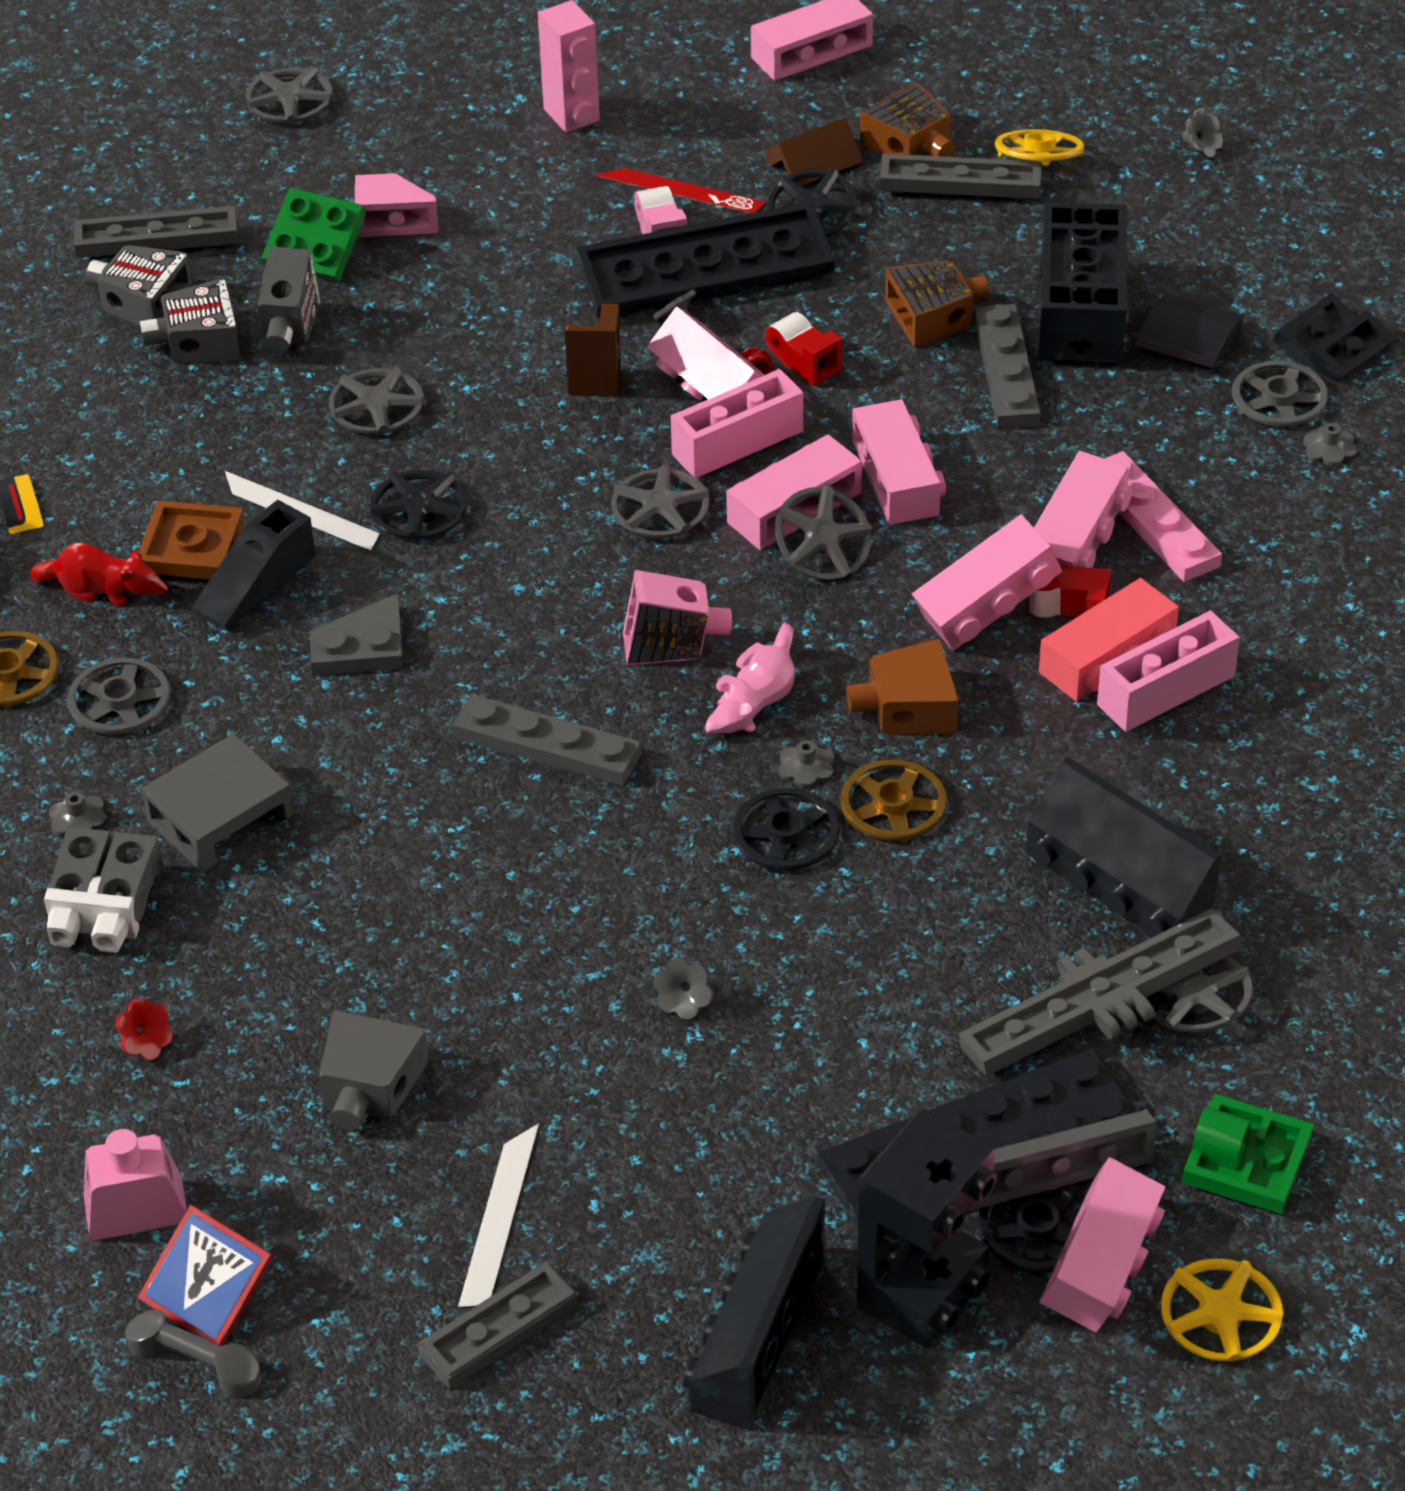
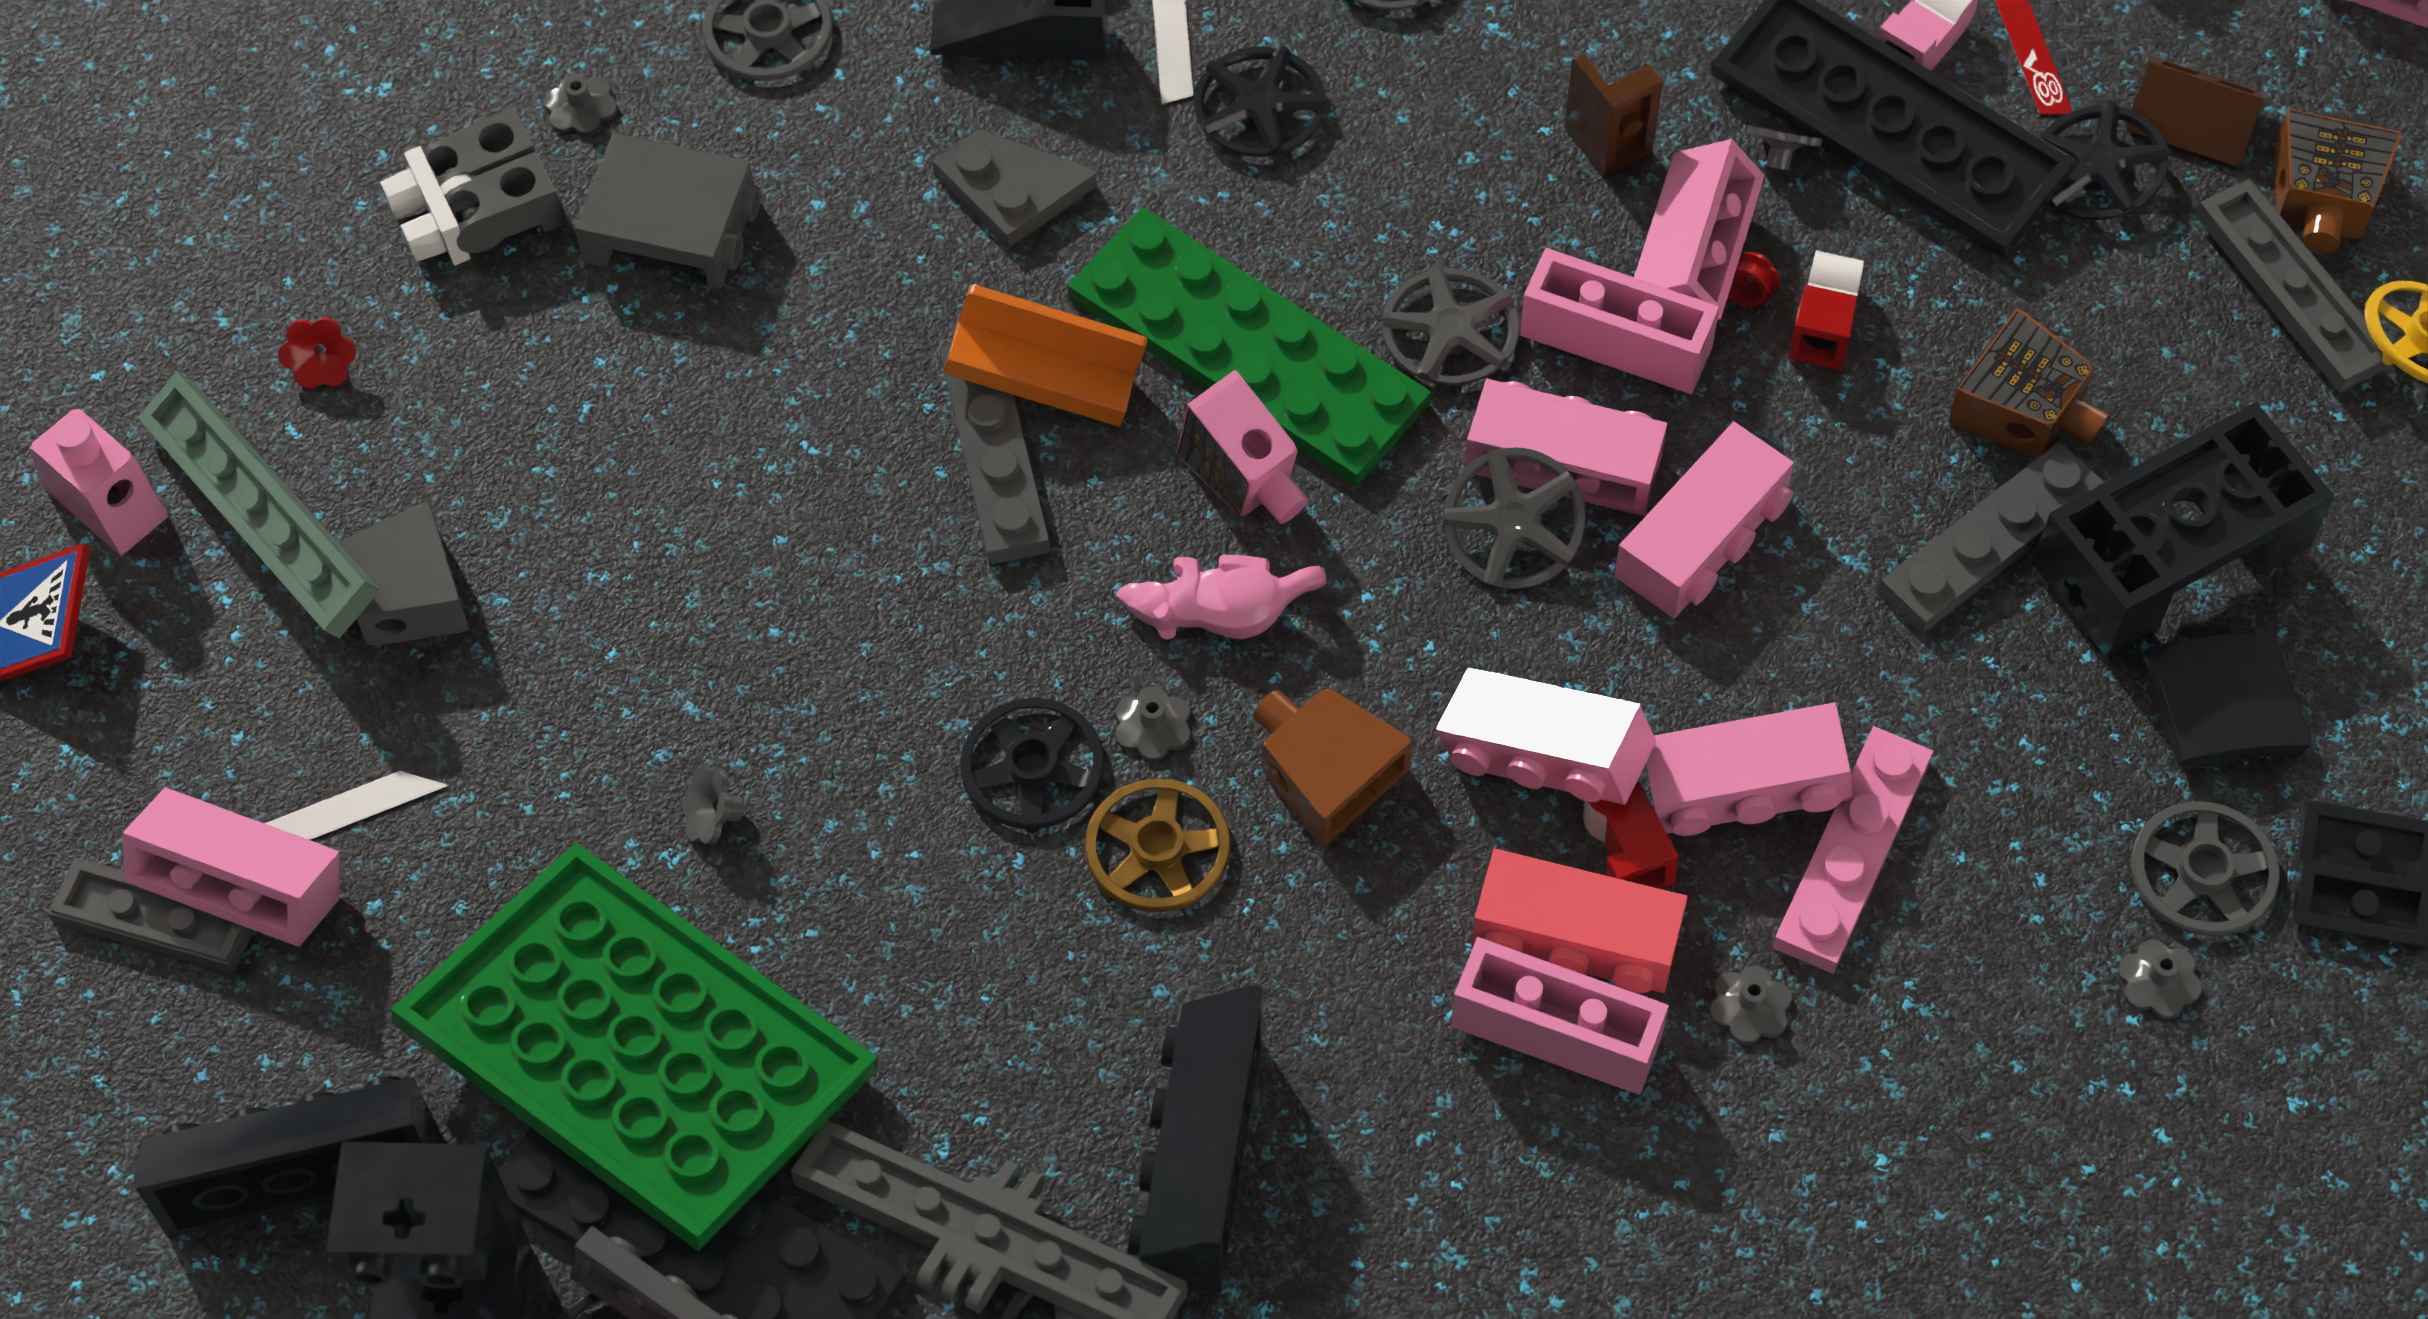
camera: 55 degrees right, 15 degrees up
none -> bright pink brick [122,787,340,947]
none -> sand green plate [138,372,381,638]
none -> green plate [391,842,878,1251]
none -> orange panel [943,284,1147,427]
none -> green plate [1067,206,1431,488]
none -> dark grey plant [1709,965,1792,1045]

